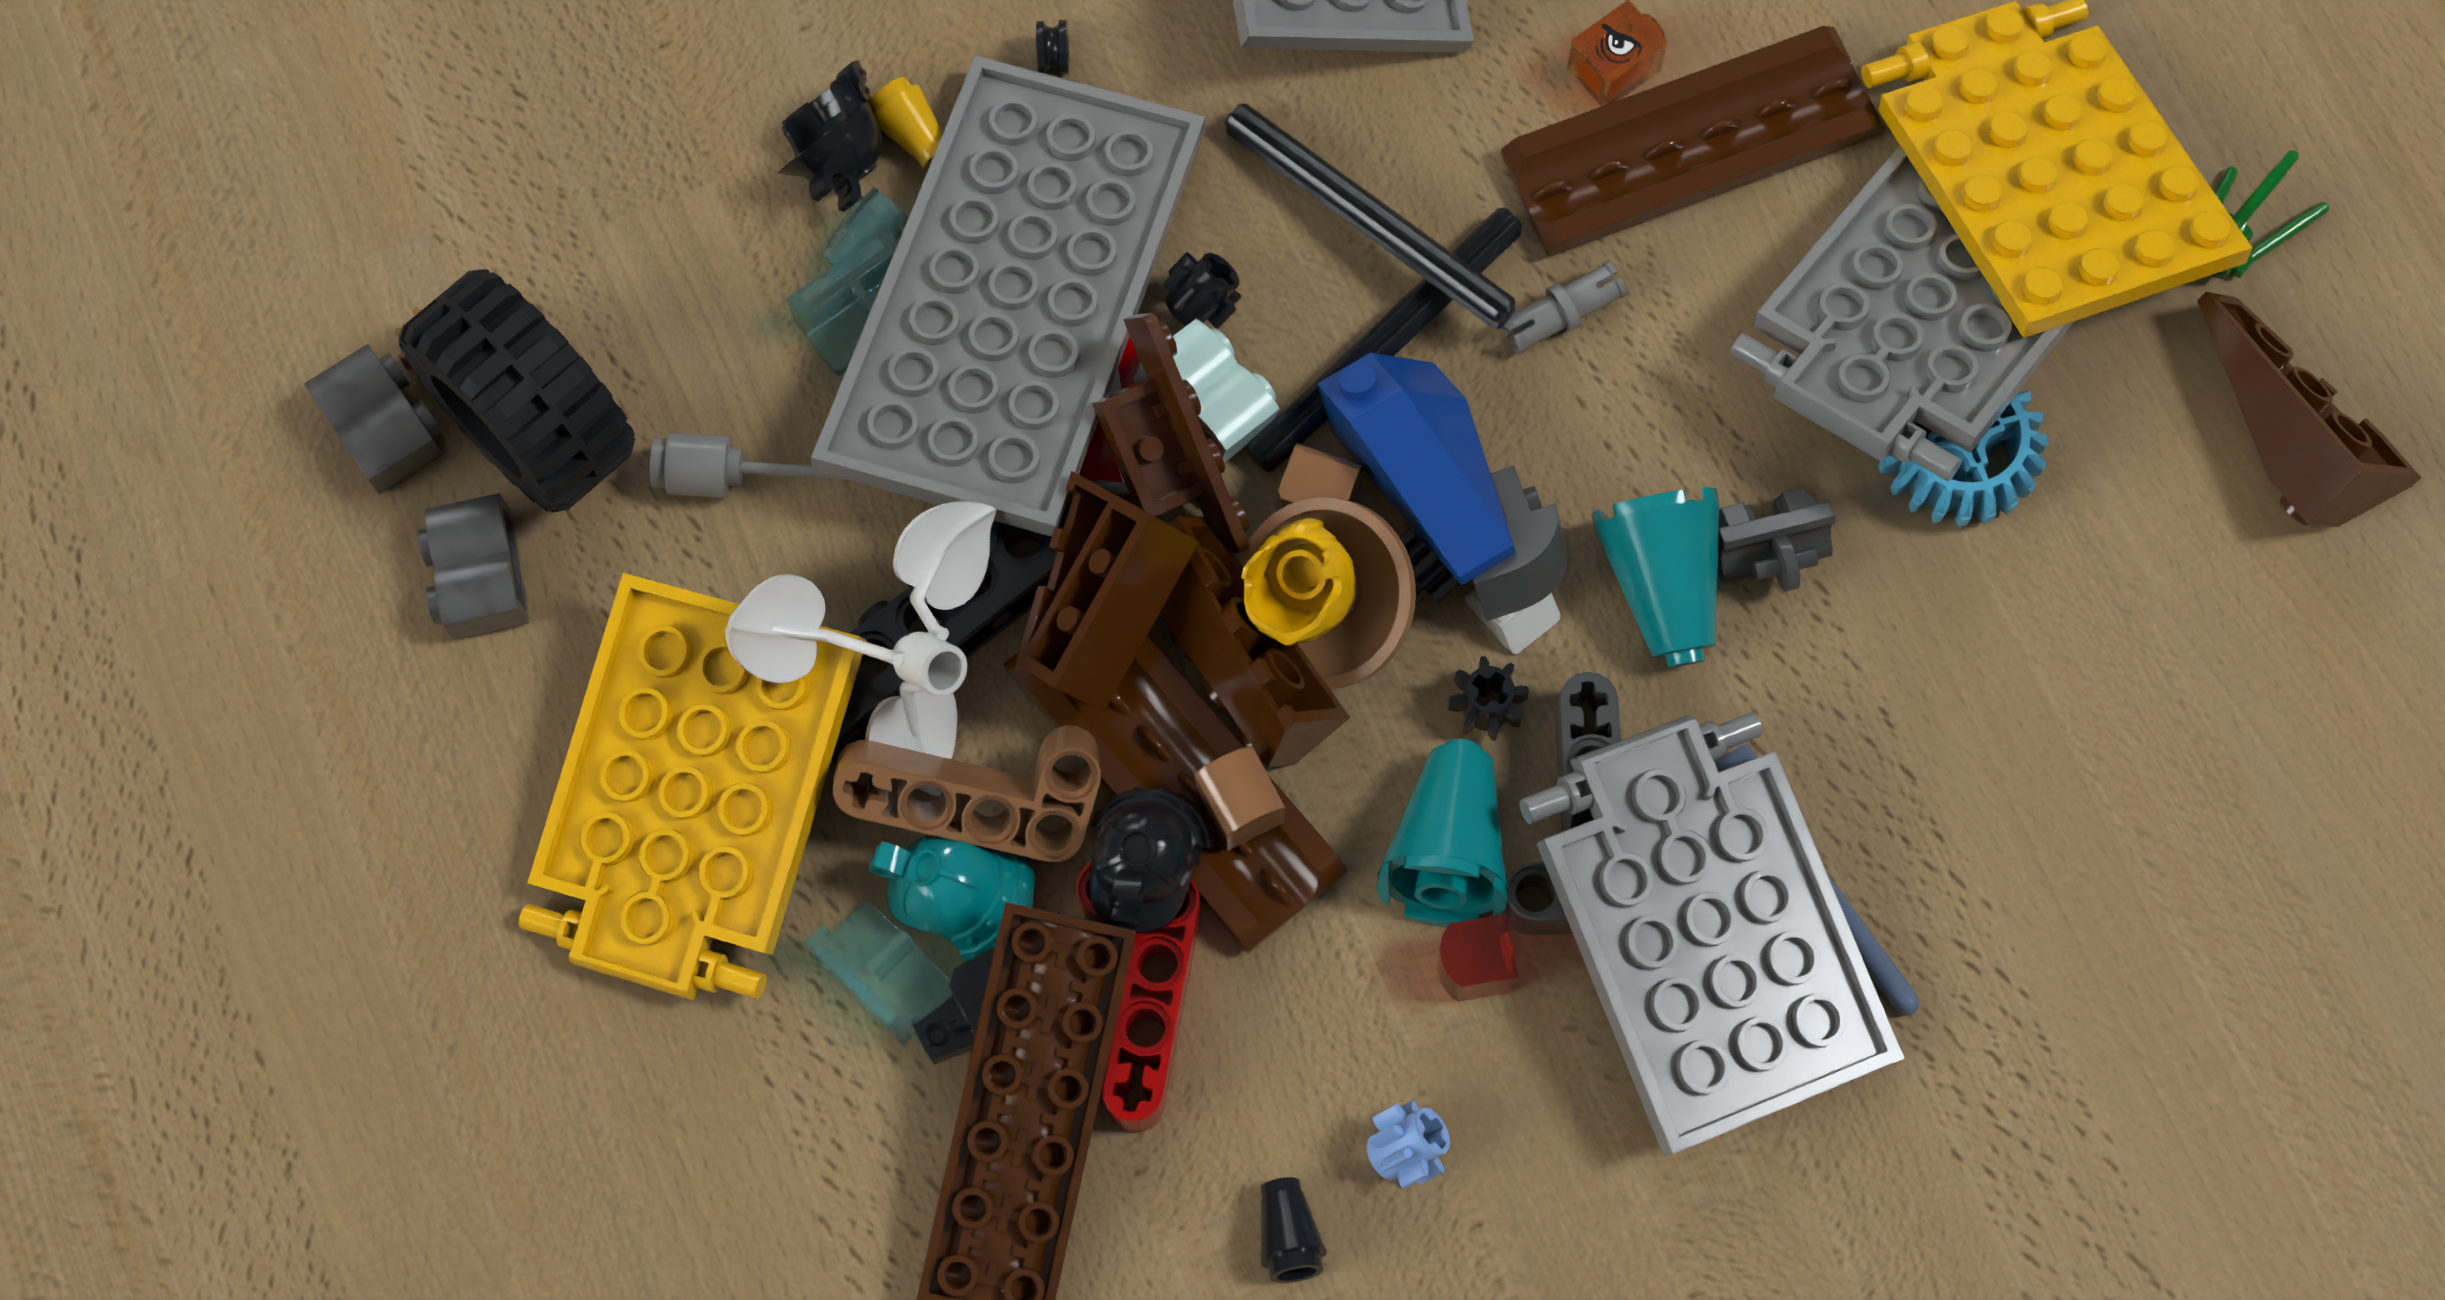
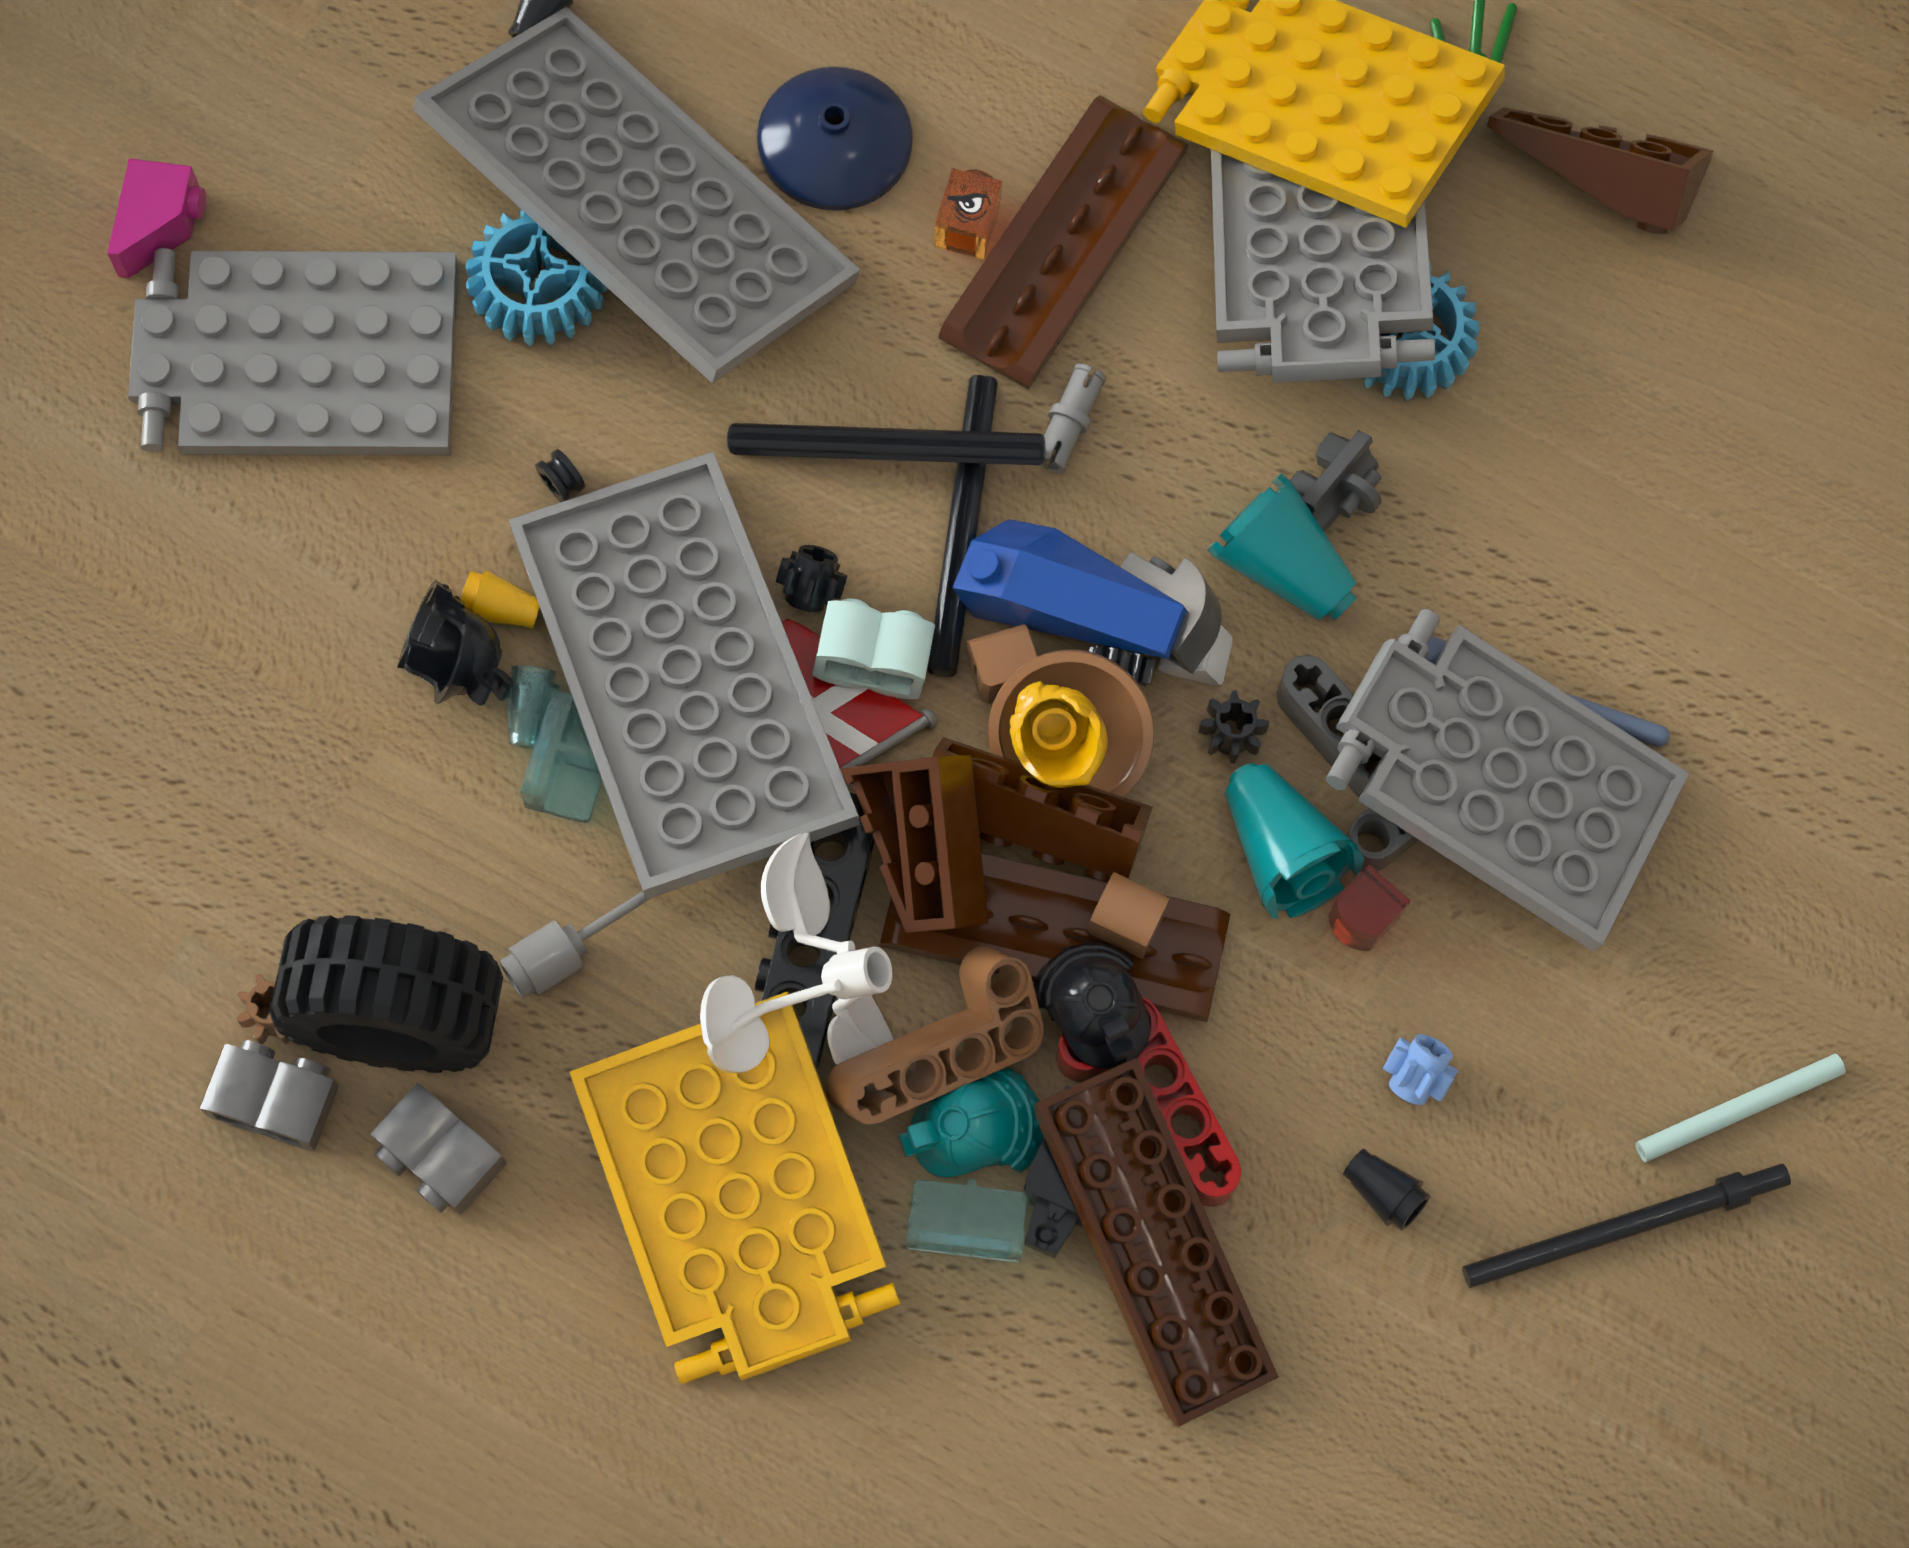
camera: 45 degrees left, 0 degrees up
reddish brown bracket [1092,313,1250,553] -> none

